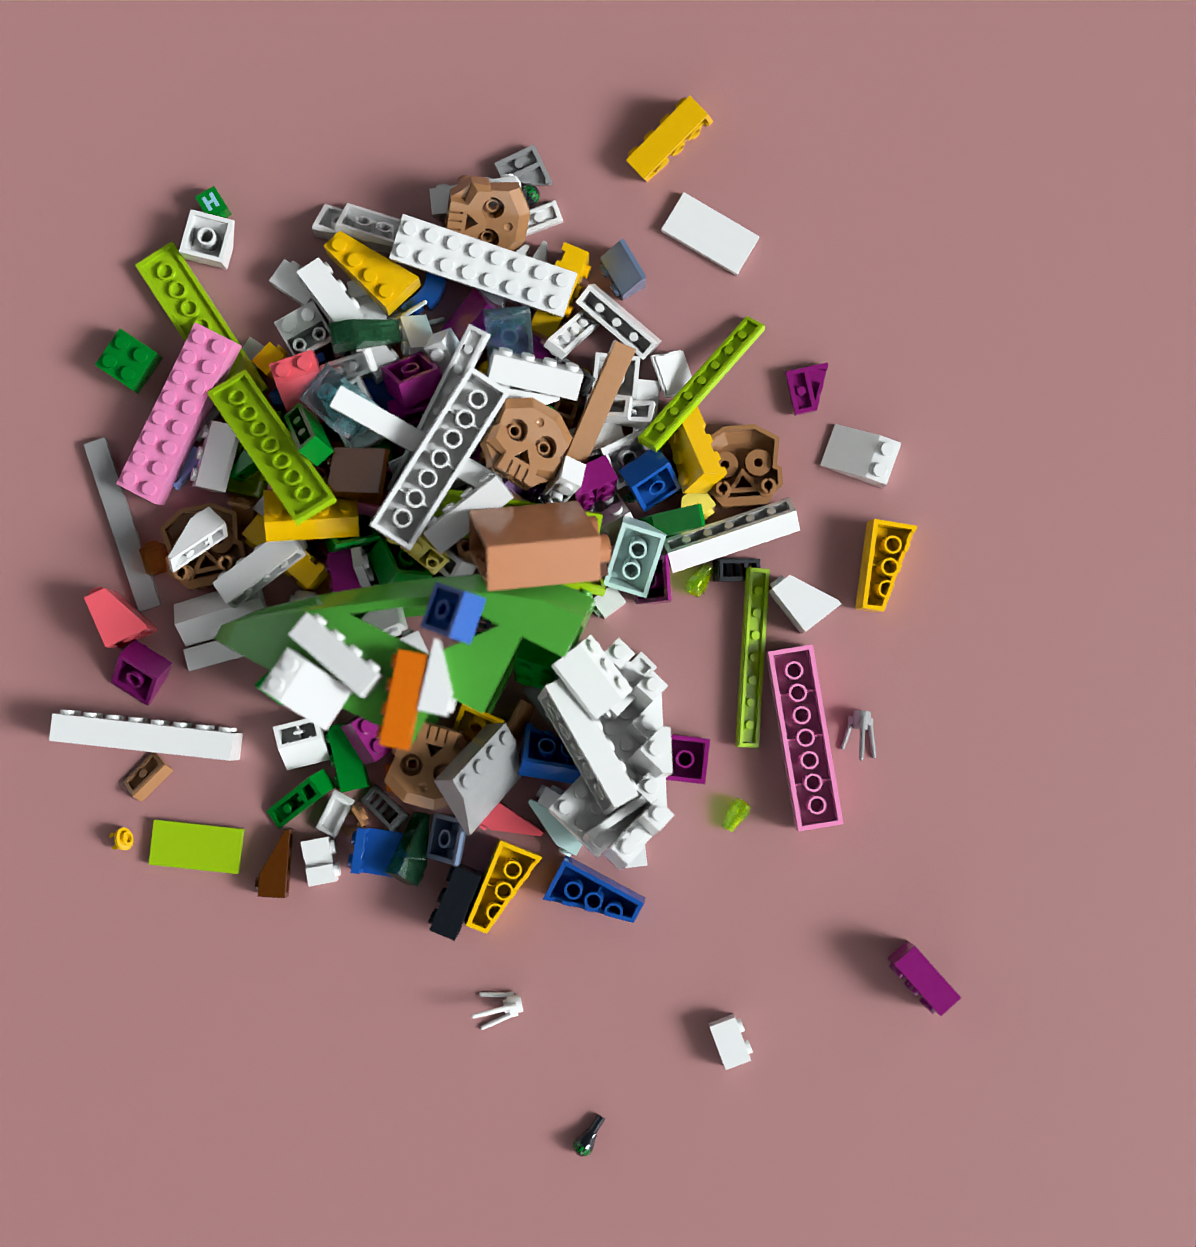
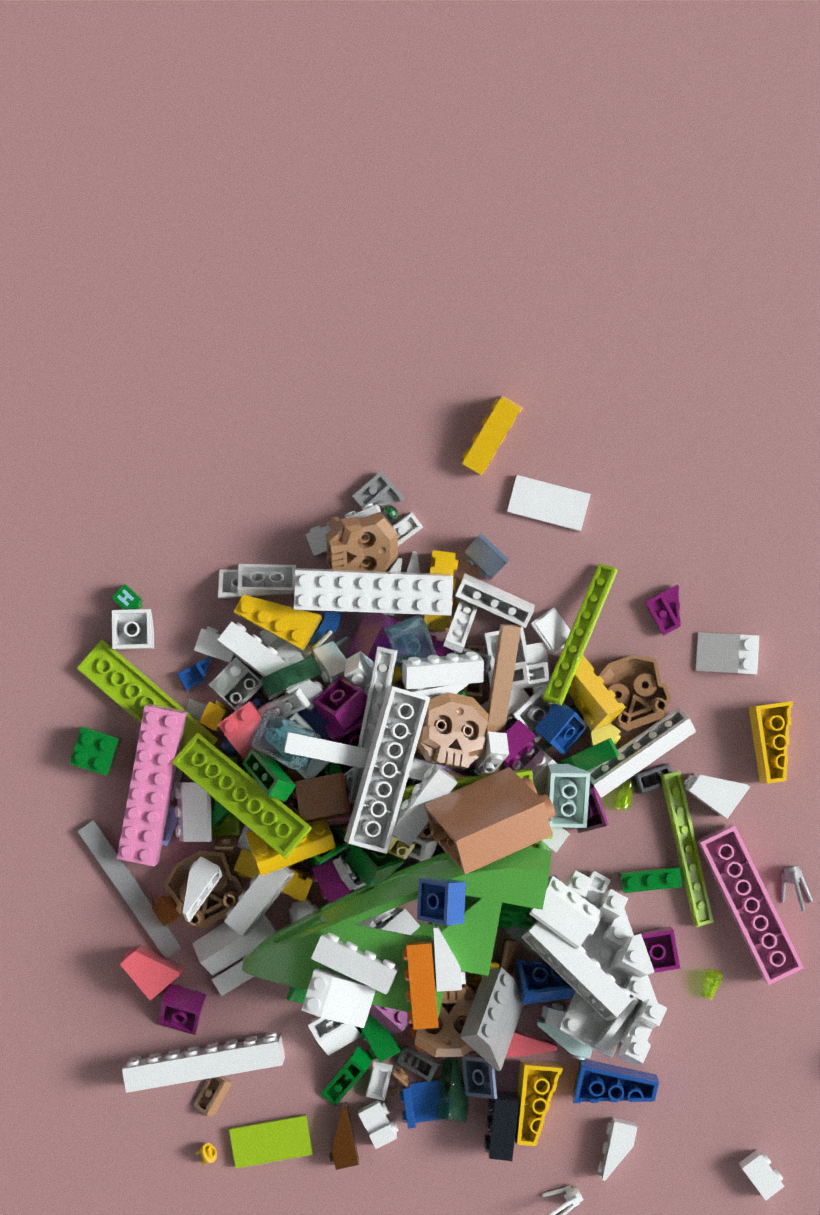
camera: 20 degrees left, 0 degrees up
none -> blue slope [177,656,211,691]
none -> white slope [598,1117,637,1181]
none -> green brick [619,866,682,893]

